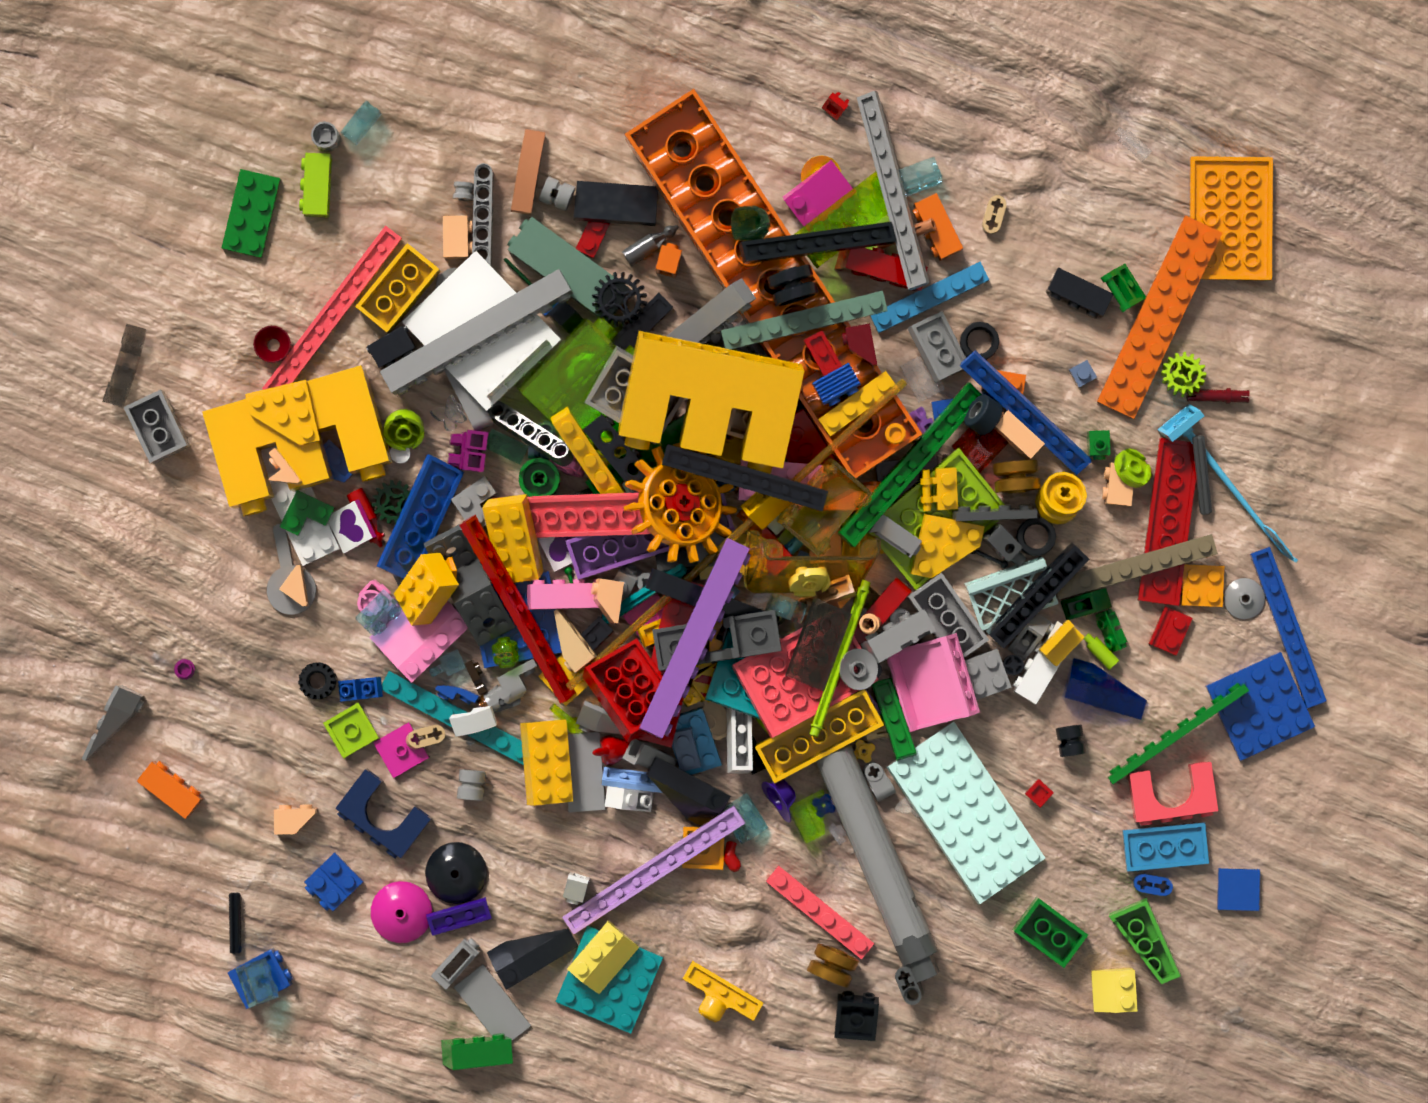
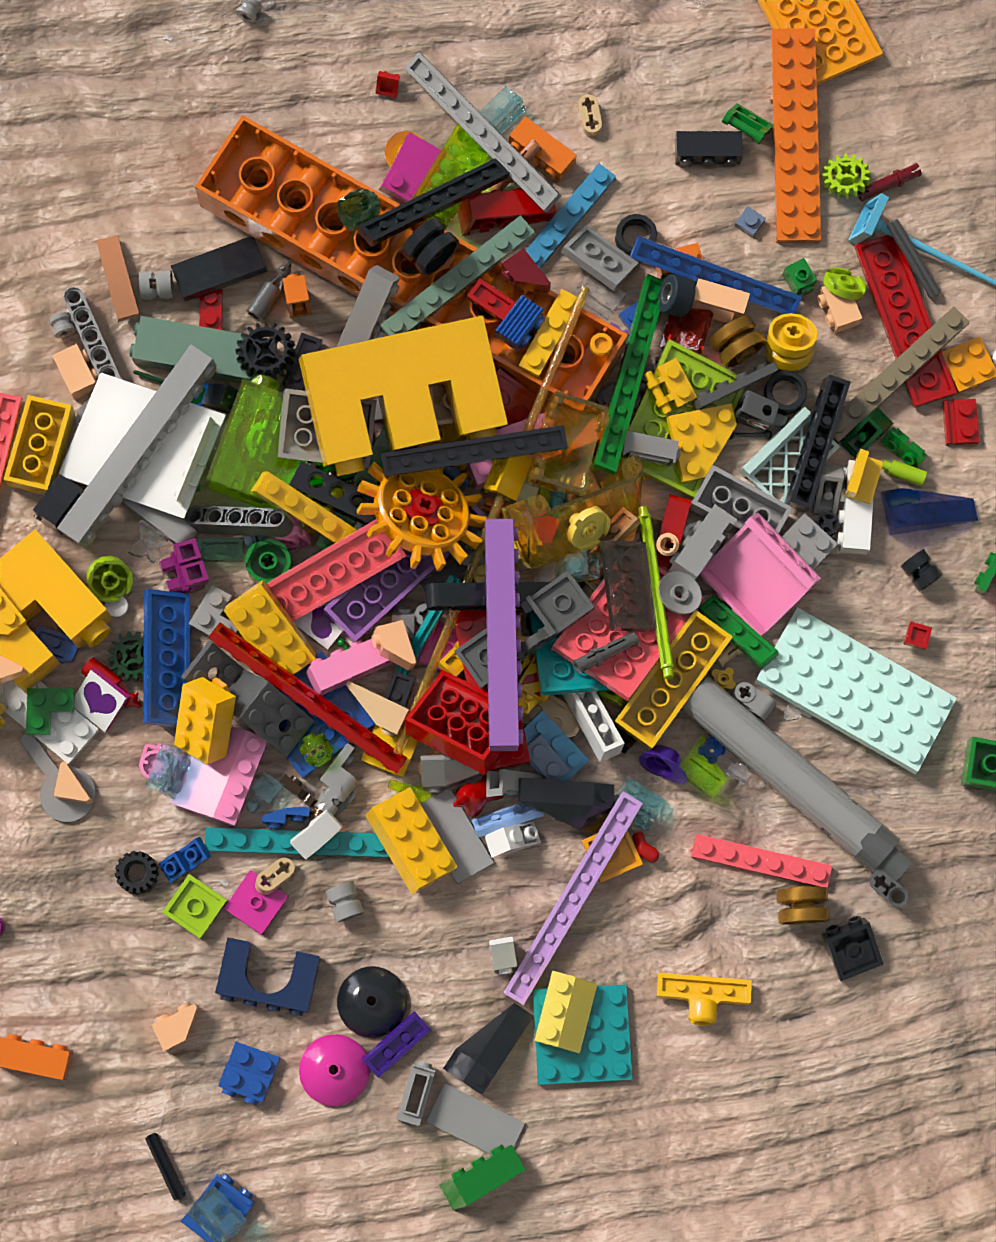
camera: 30 degrees left, 10 degrees down
none -> dark grey pin [572,631,639,674]

